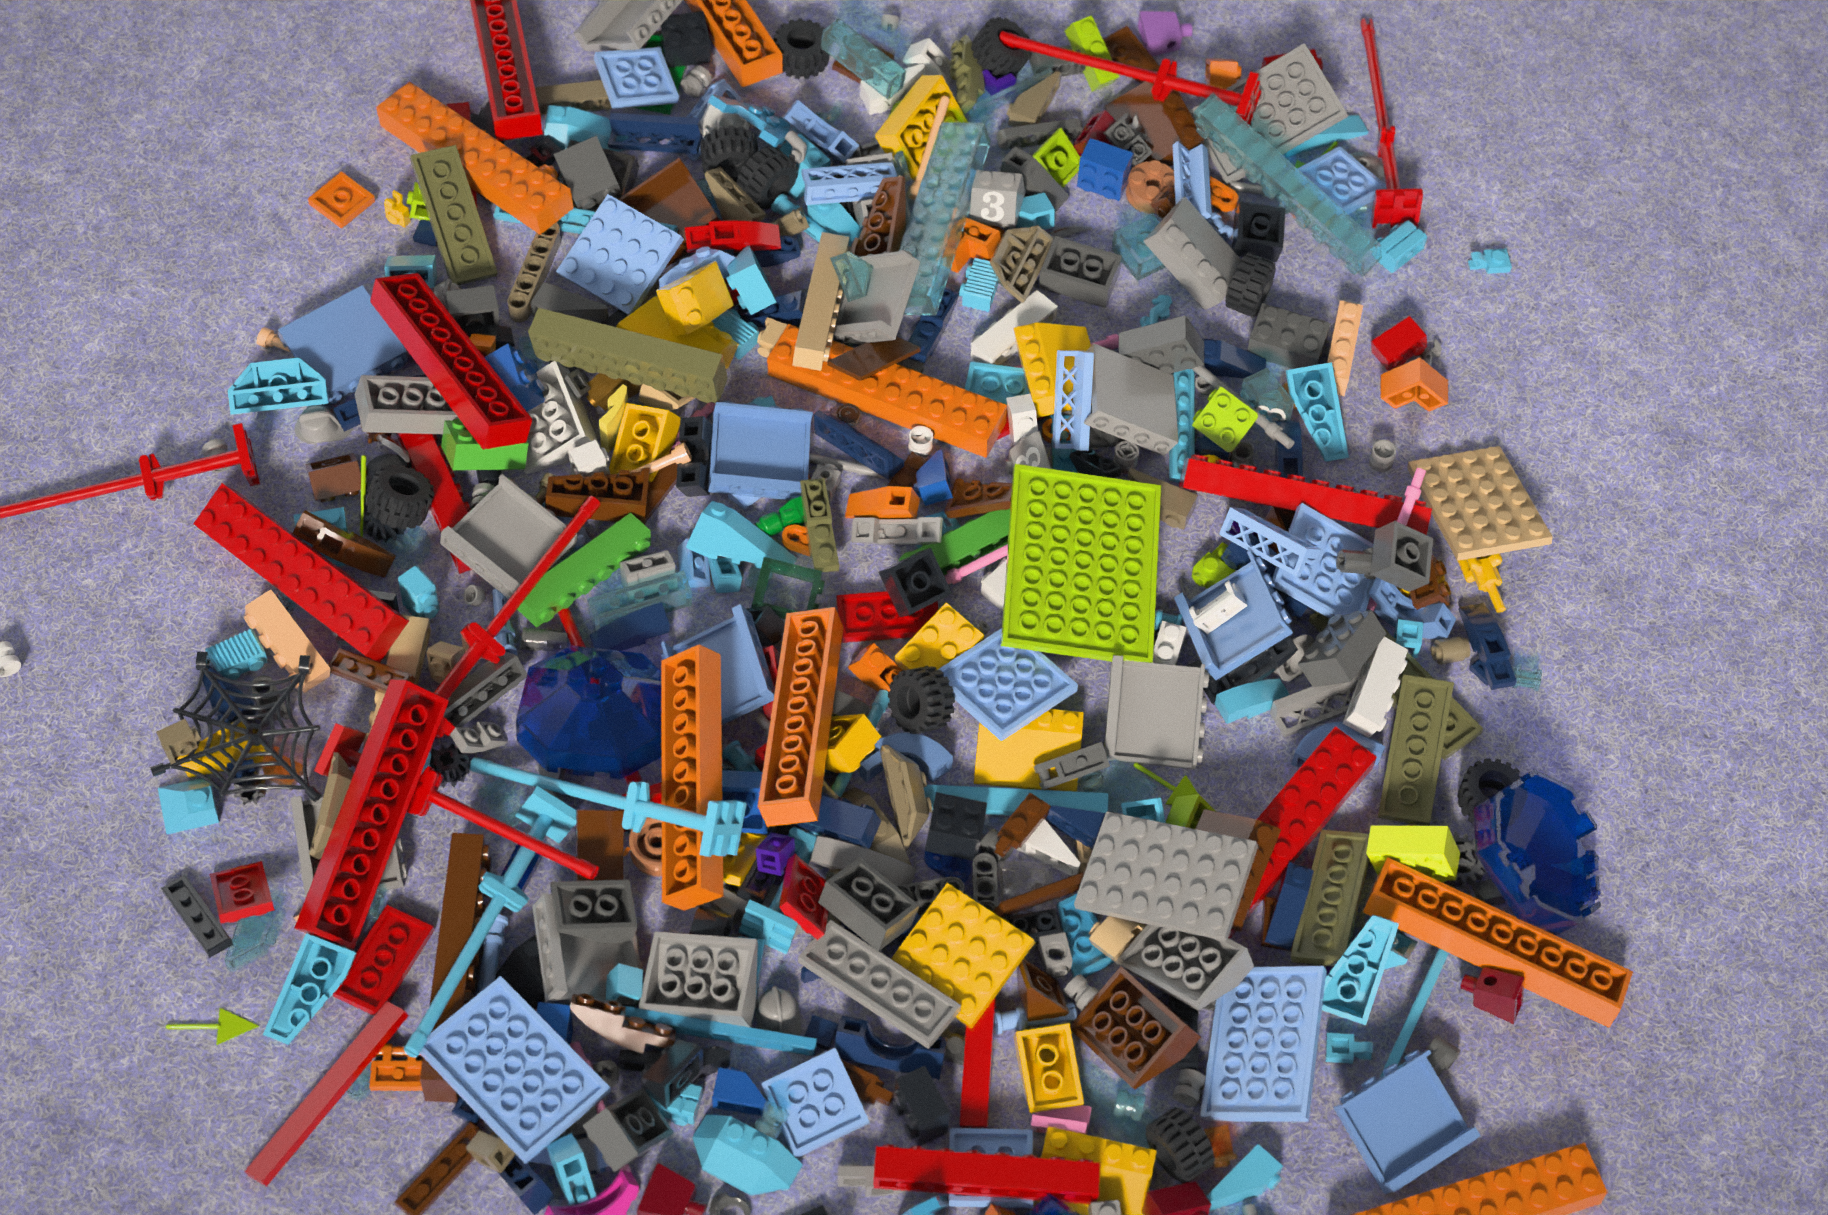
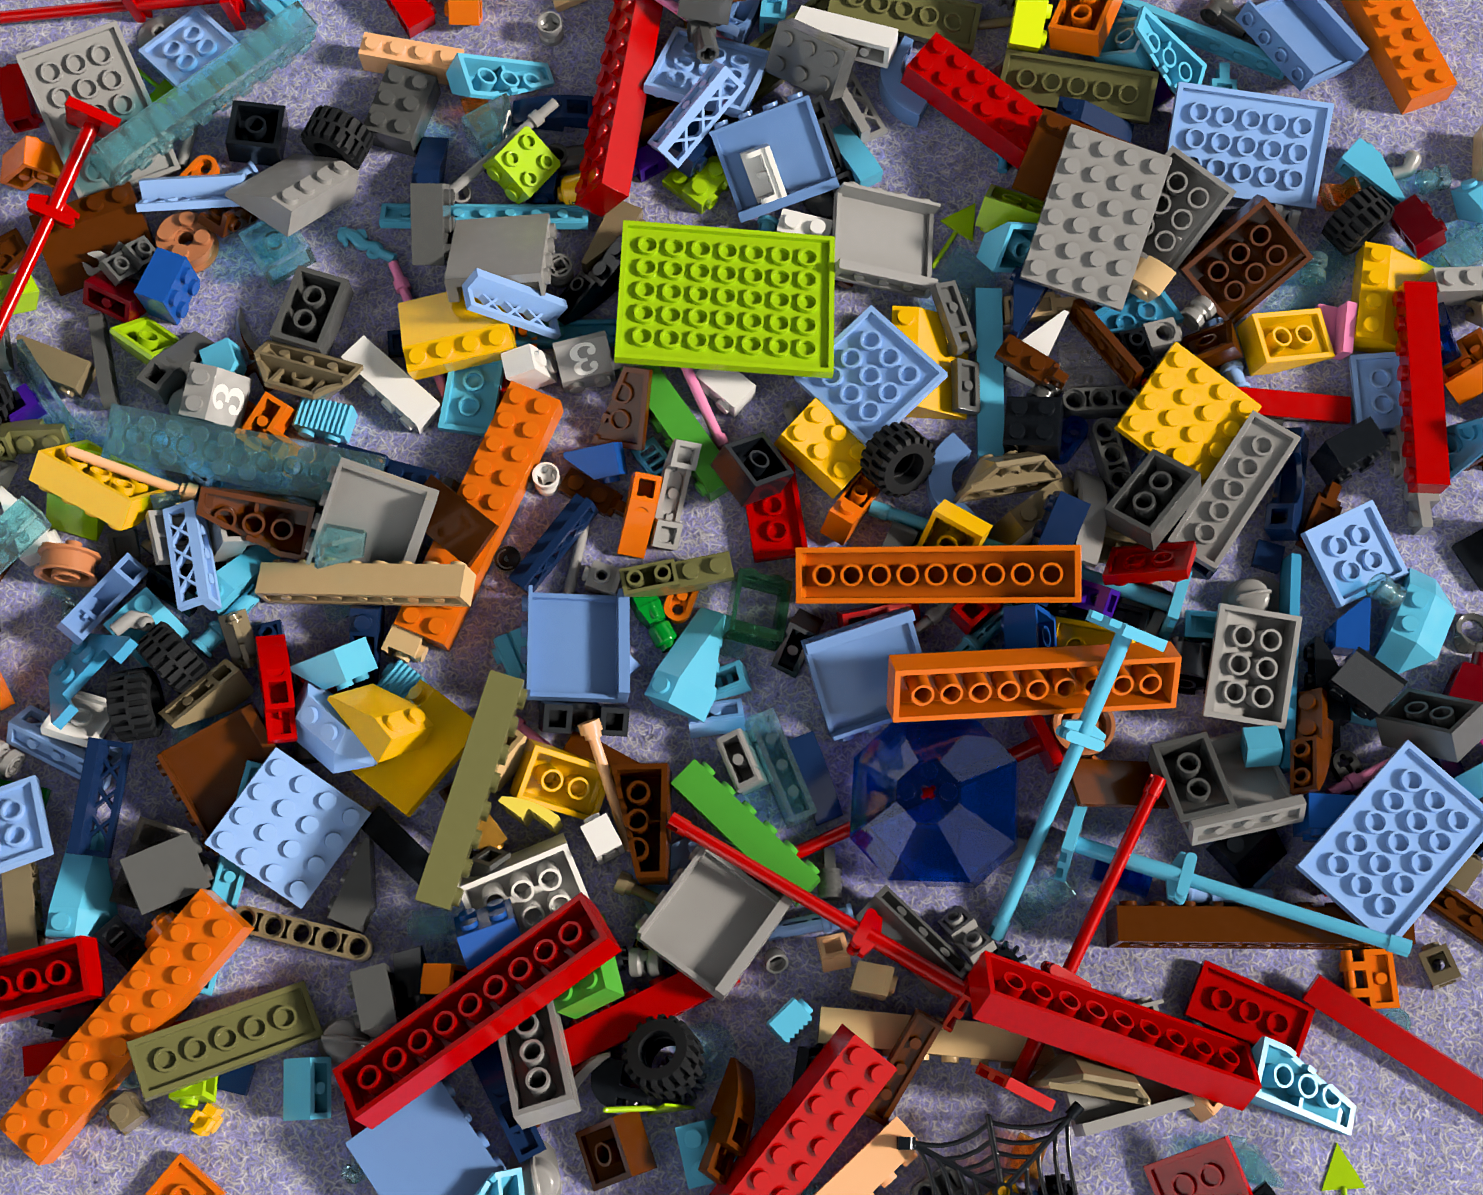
camera: 90 degrees left, 15 degrees up
none -> nougat wheel [33,540,102,588]
none -> dark tan brick [104,1091,151,1136]
none -> dark grey plate [951,357,980,416]
none -> dark tan brick [1418,942,1462,990]

